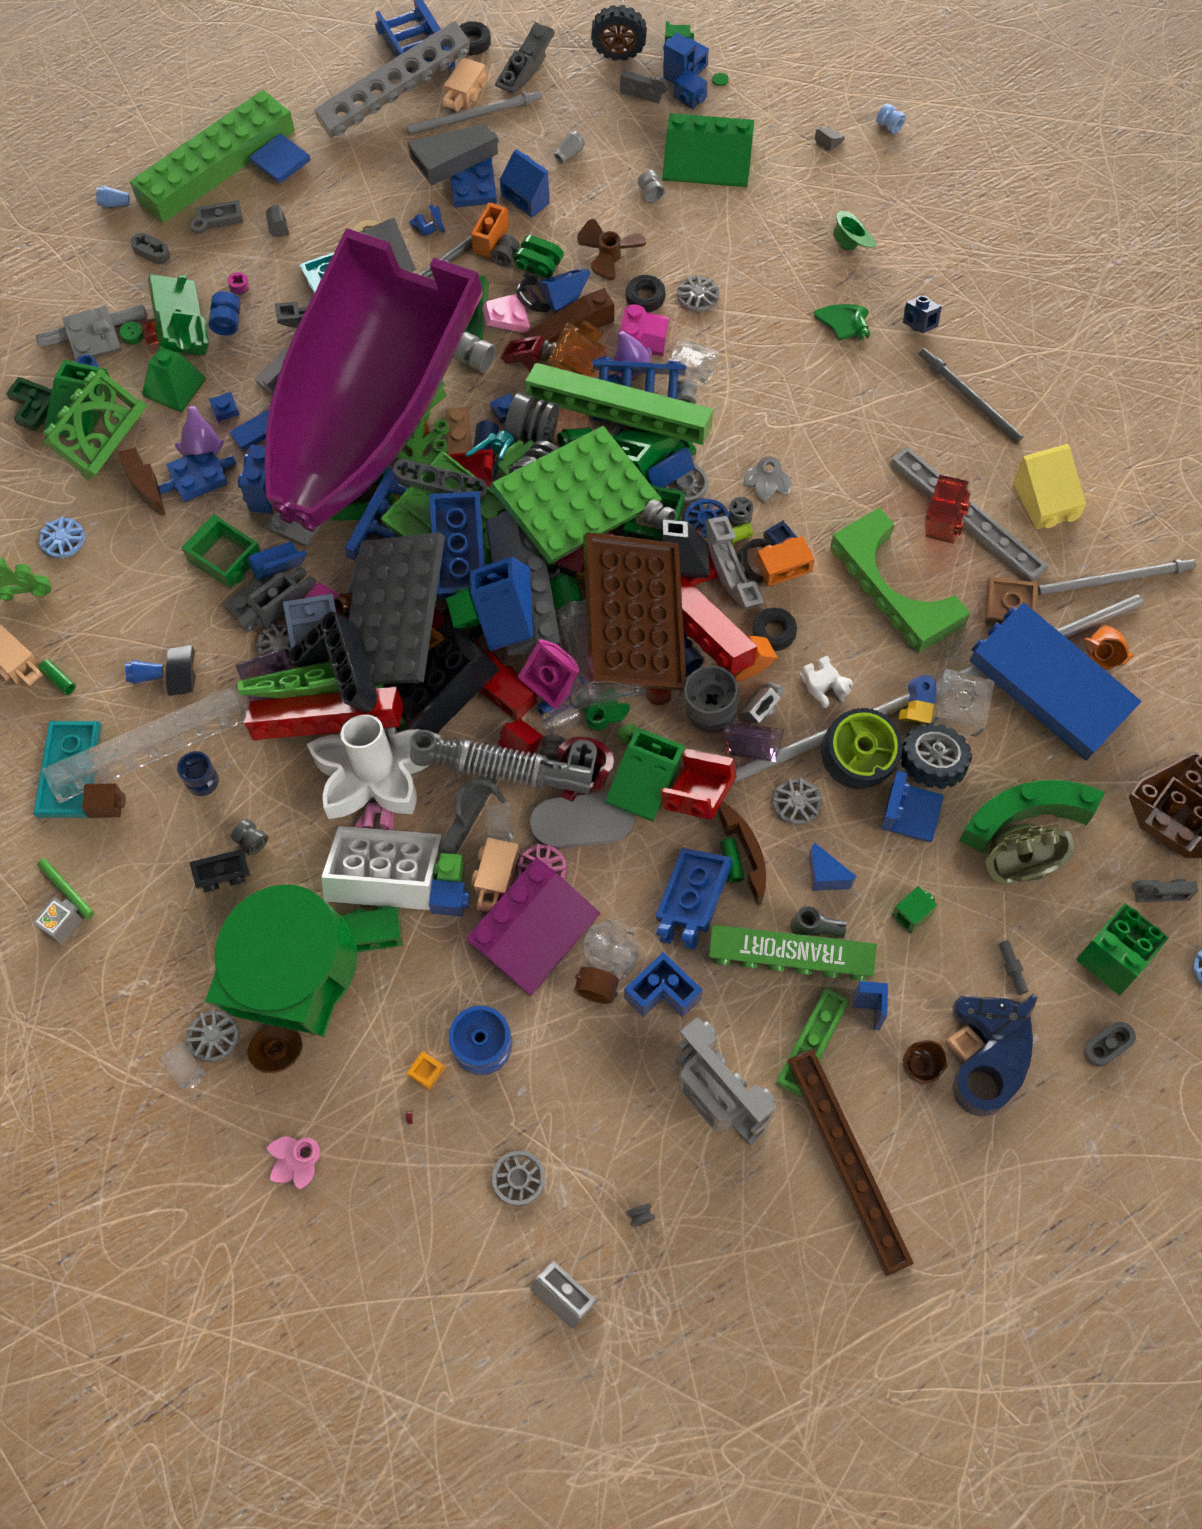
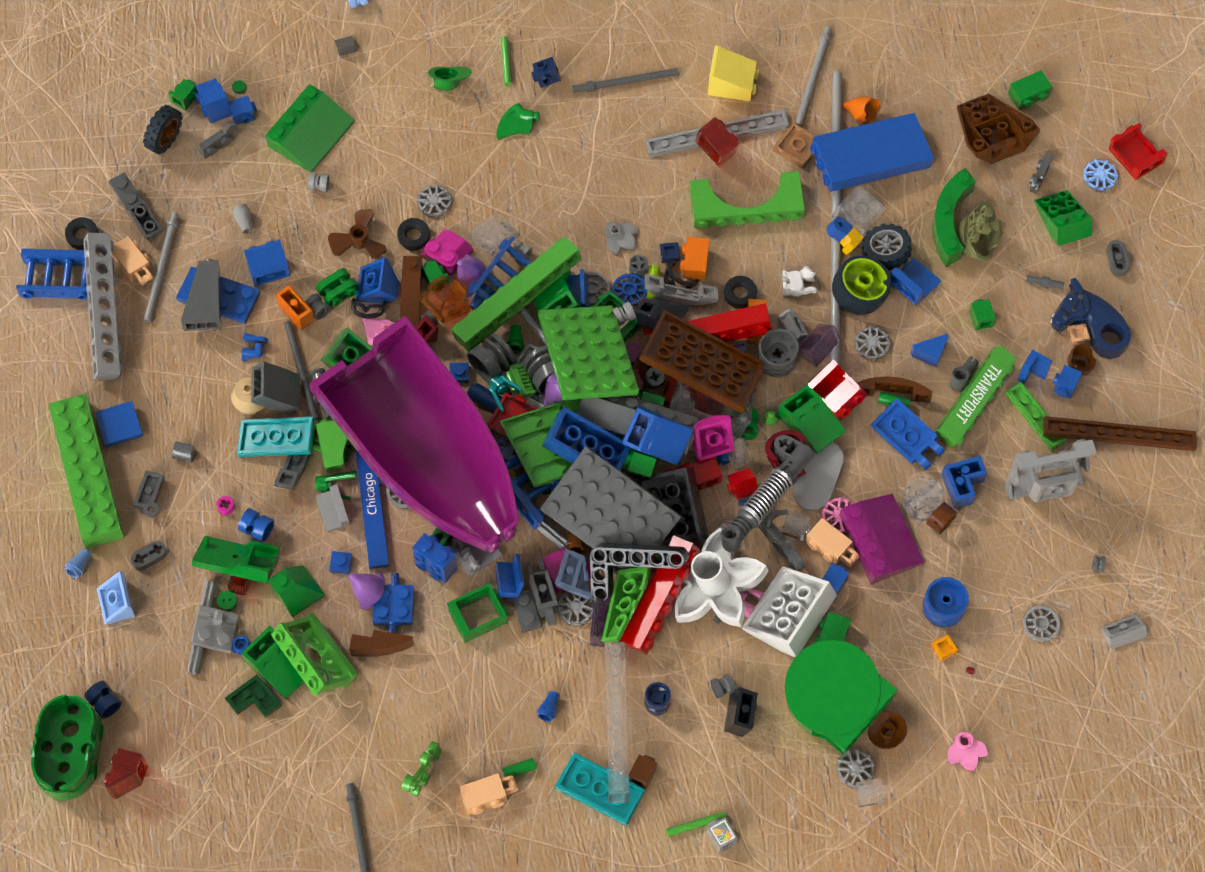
camera: 65 degrees left, 0 degrees up
light blue wheel [39,517,85,558] -> none
black slope [166,645,196,696] -> none
dark grey beam [392,459,487,502] -> none
bright green brick [434,853,465,882] -> none
dark grey wheel [540,735,566,761] -> none
none -> light blue slope [97,571,135,624]
none -> green brick [422,260,449,292]
none -> bright green bar [501,36,511,86]
none -> blue brick [1052,365,1082,399]

